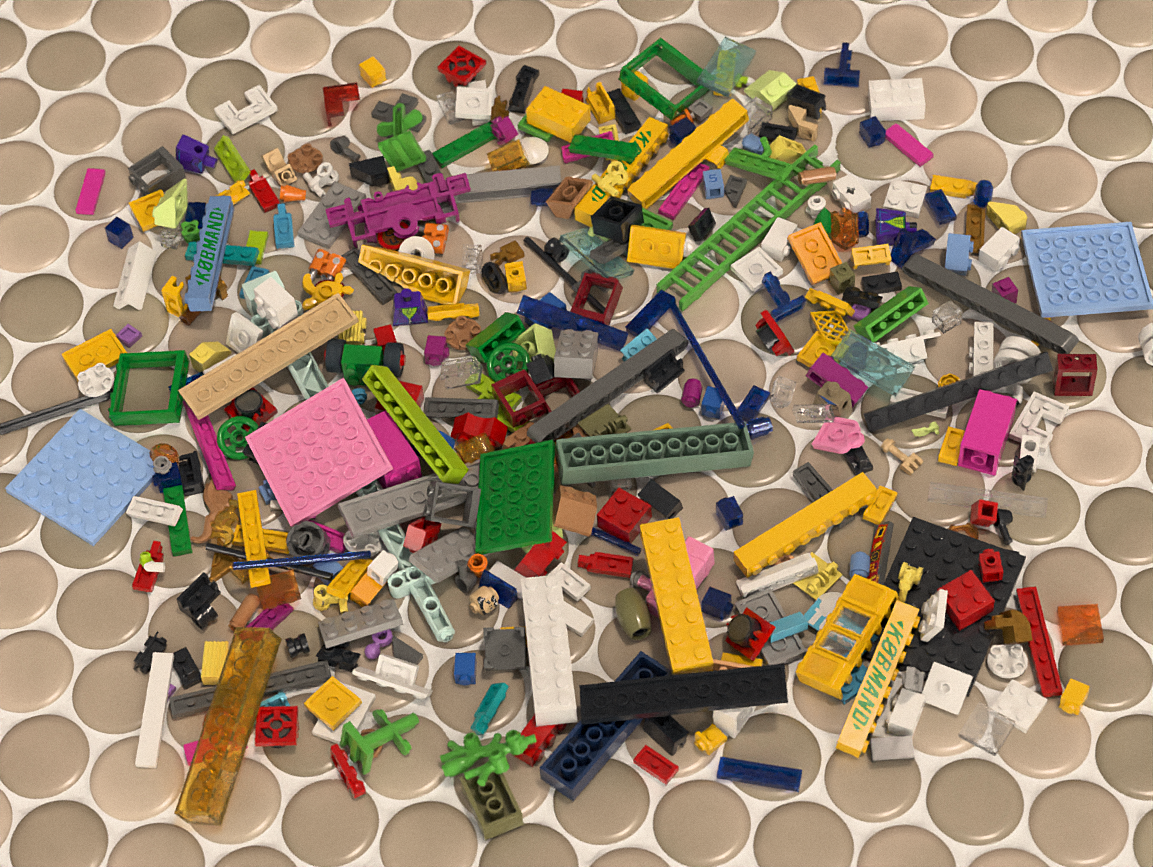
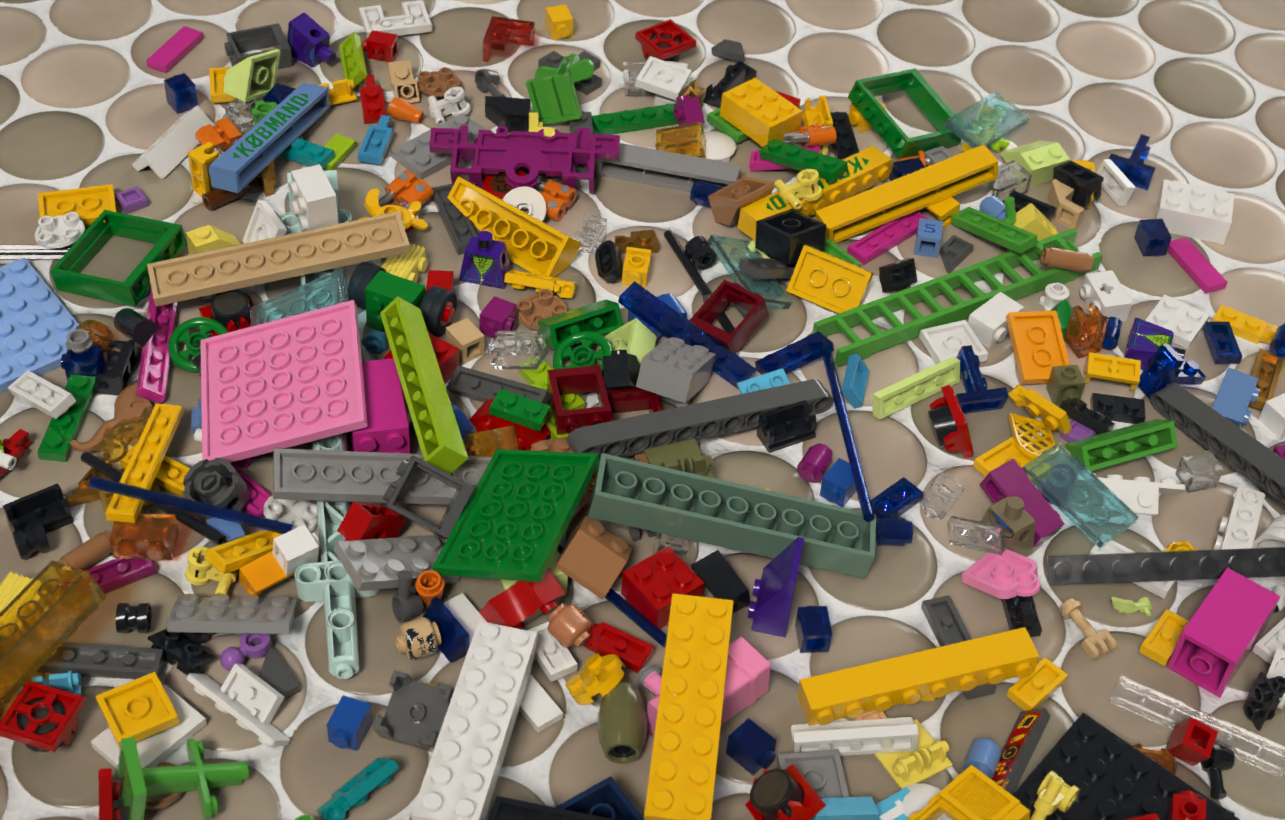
camera: 10 degrees right, 10 degrees down
none -> black brick [114,308,158,347]
none -> orange piece [195,118,243,157]
none -> clear light blue tile [250,269,349,327]
none -> red brick [363,30,398,62]
none -> tan brick [446,318,485,364]
none -> green plate [489,389,551,432]
none -> nougat head [547,603,592,648]
none -> yellow plate [566,653,625,705]
none -> dark grey tile [711,39,745,62]
none -> dark purple slope [747,537,804,638]
none -> orange piece [783,124,836,147]
none -> dark azure tile [841,353,870,409]
none -> yellowish green plate [873,356,960,420]
none -> white plate [1097,159,1135,206]

